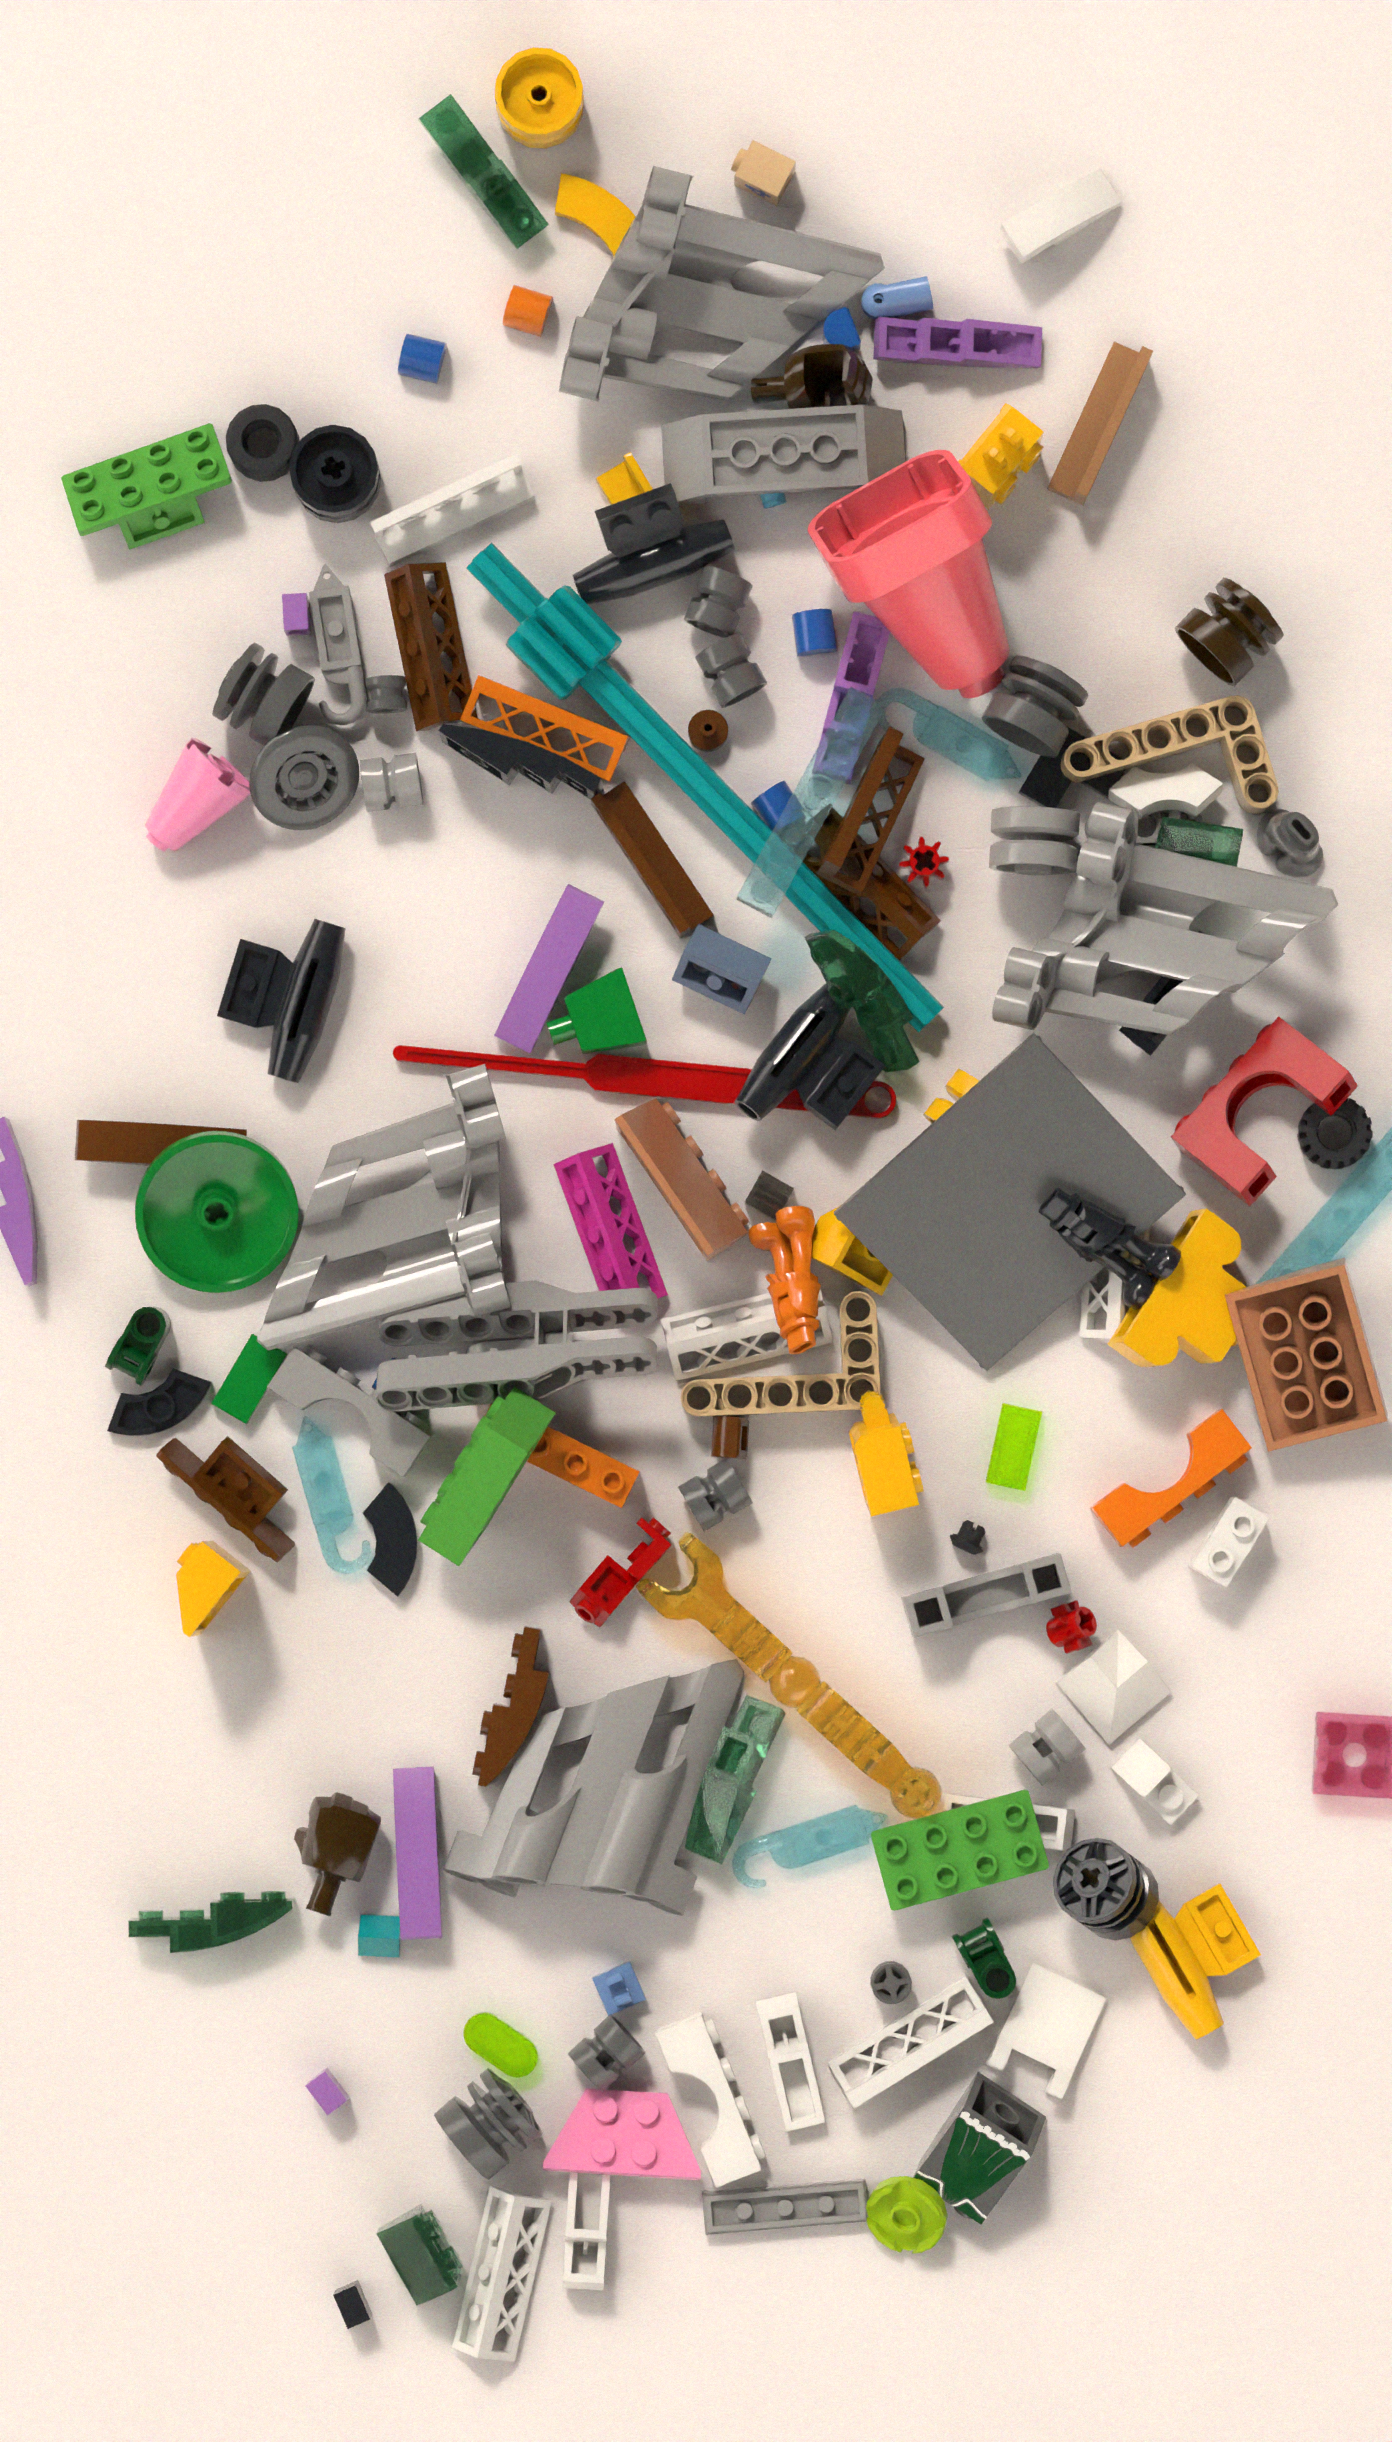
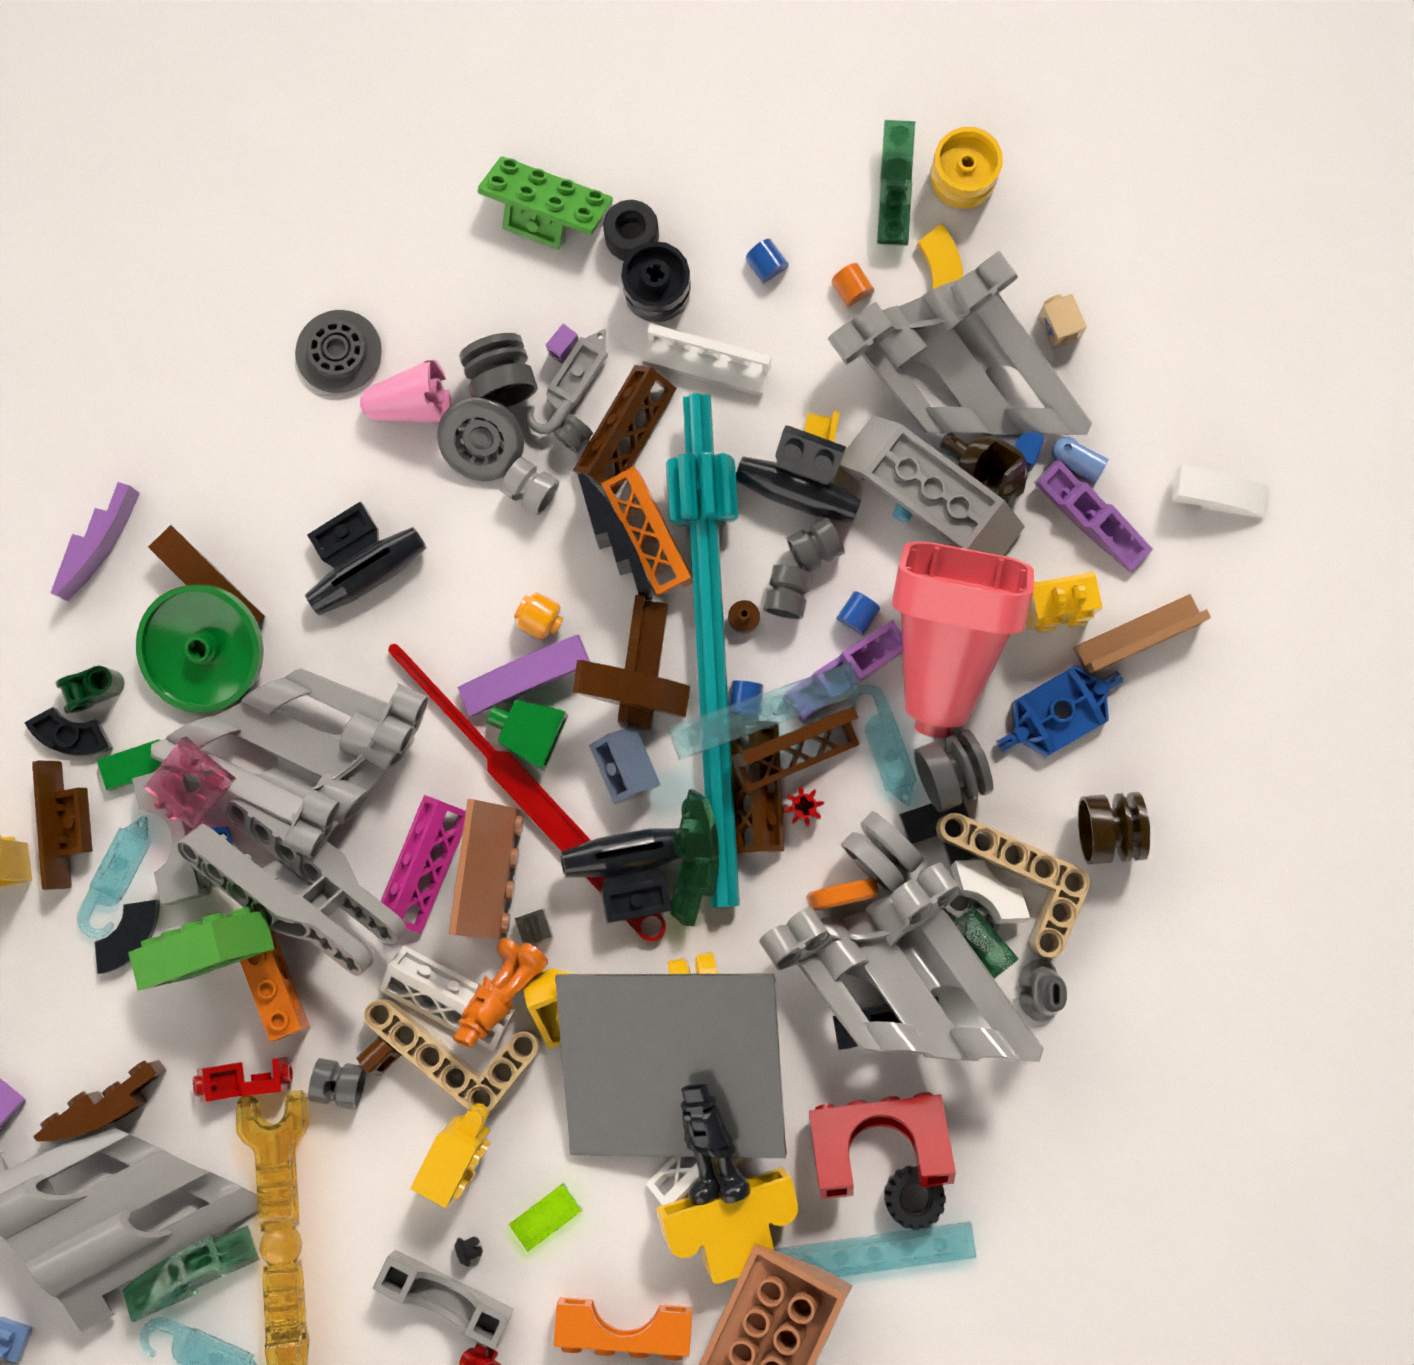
camera: 45 degrees right, 5 degrees down
none -> clear pink piece [143,736,236,830]
none -> dark grey wheel [295,310,382,393]
none -> light orange head [514,592,564,640]
none -> reddish brown slope [572,660,690,717]
none -> orange wheel [806,878,879,911]
none -> blue plate [996,666,1124,757]

